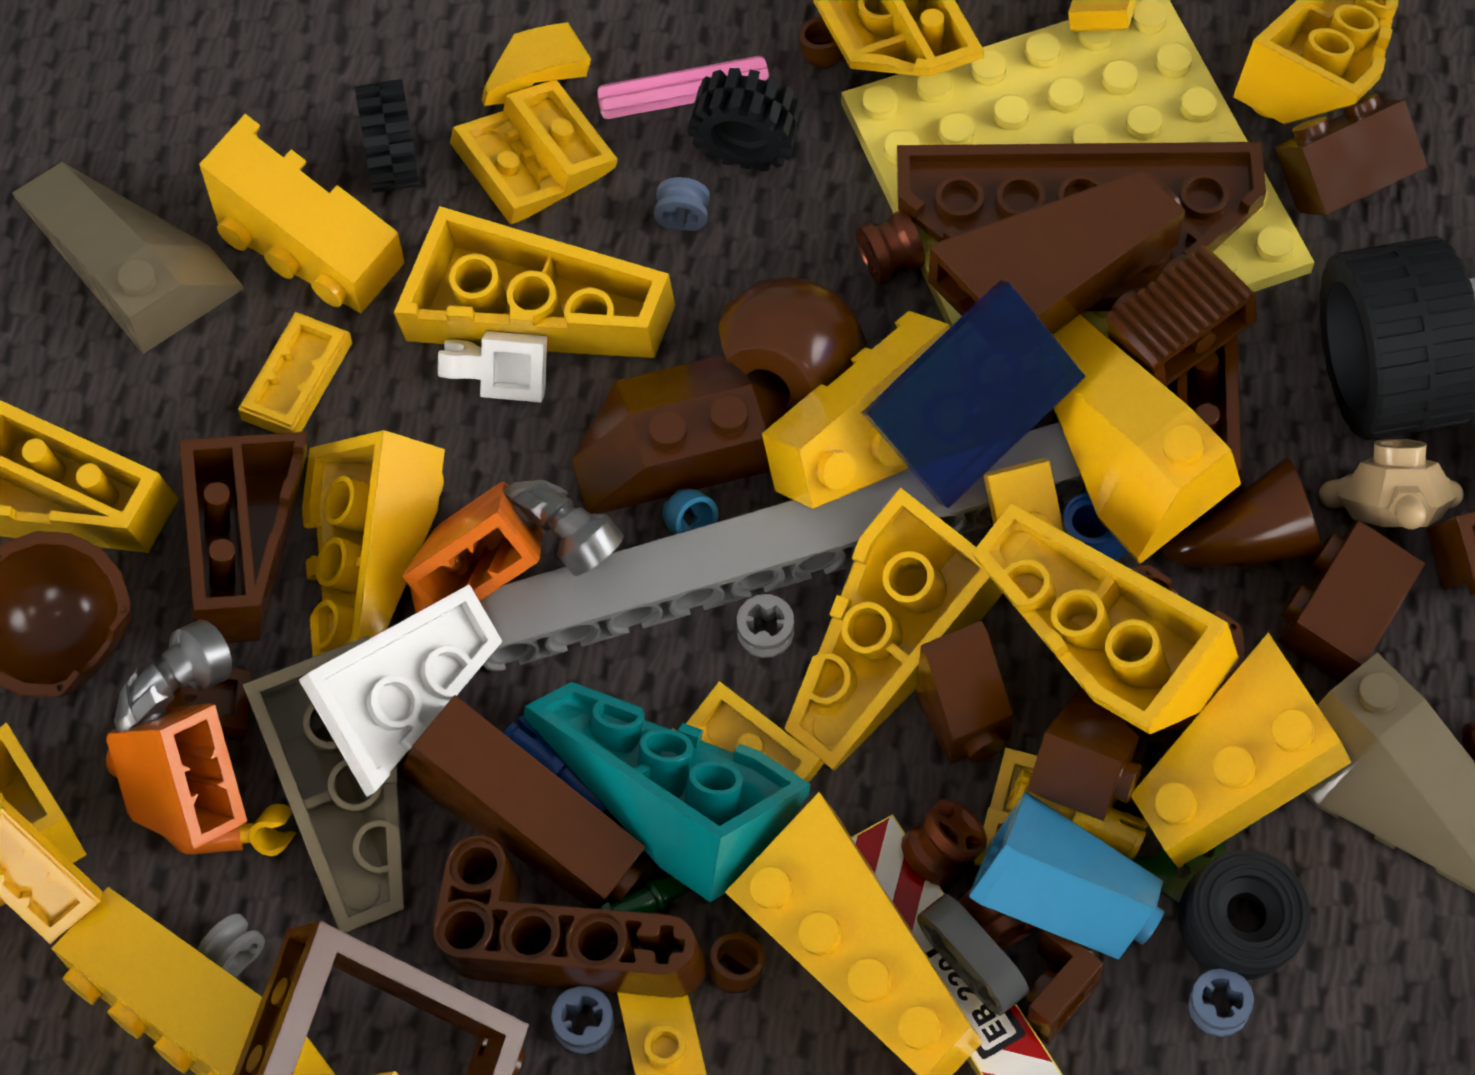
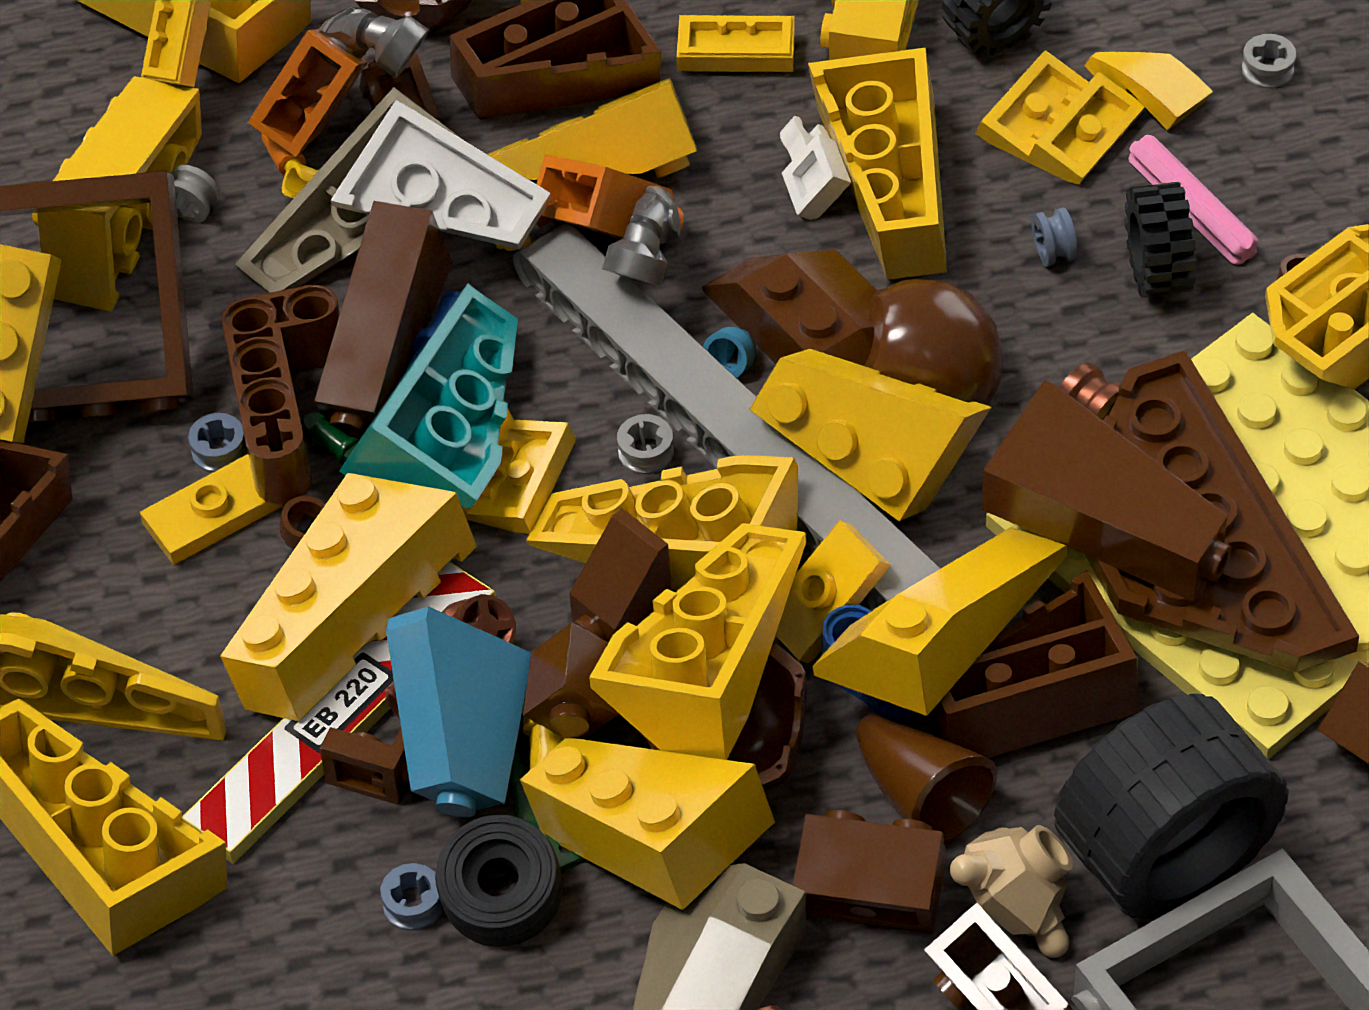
camera: 70 degrees right, 10 degrees down
clear blue tile [861,280,1086,508] -> none
dark grey beam [917,894,1029,1016] -> none
reddish brown brick [1106,245,1257,386] -> none

